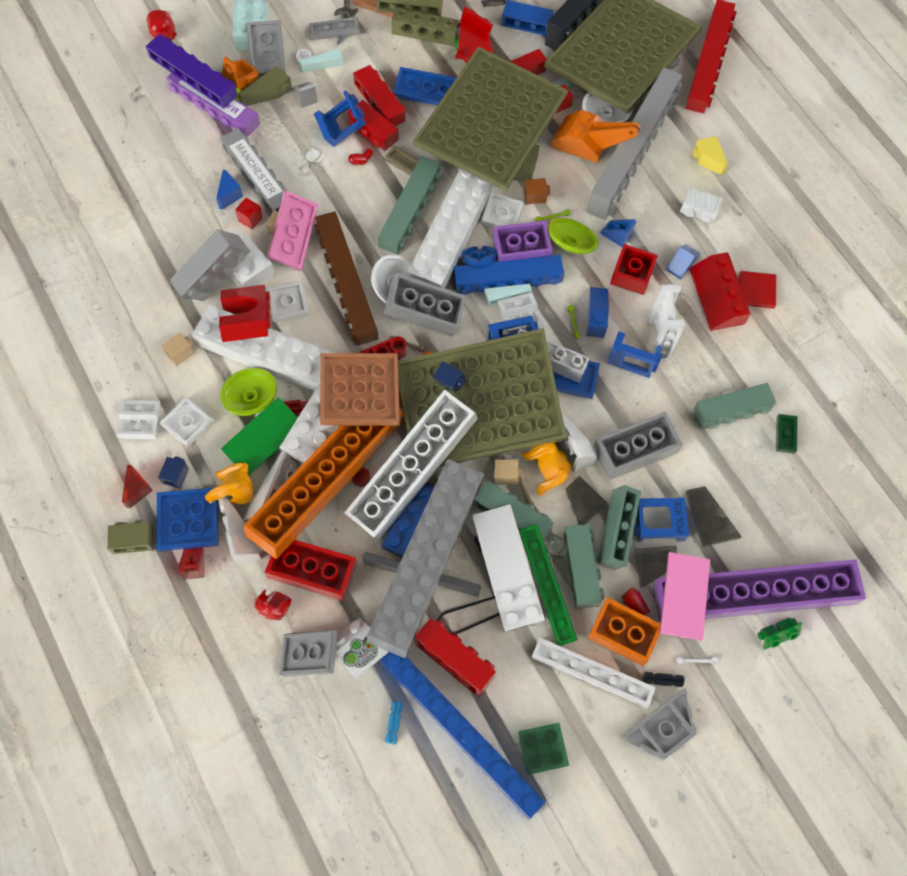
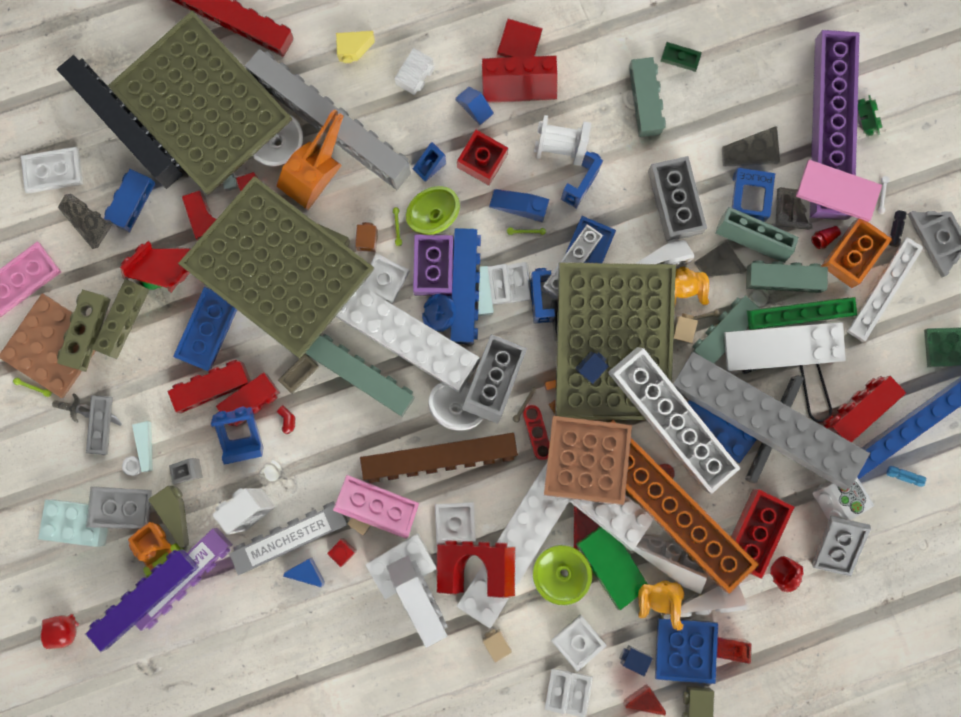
camera: 80 degrees left, 15 degrees up
none -> white brick [213,488,276,535]

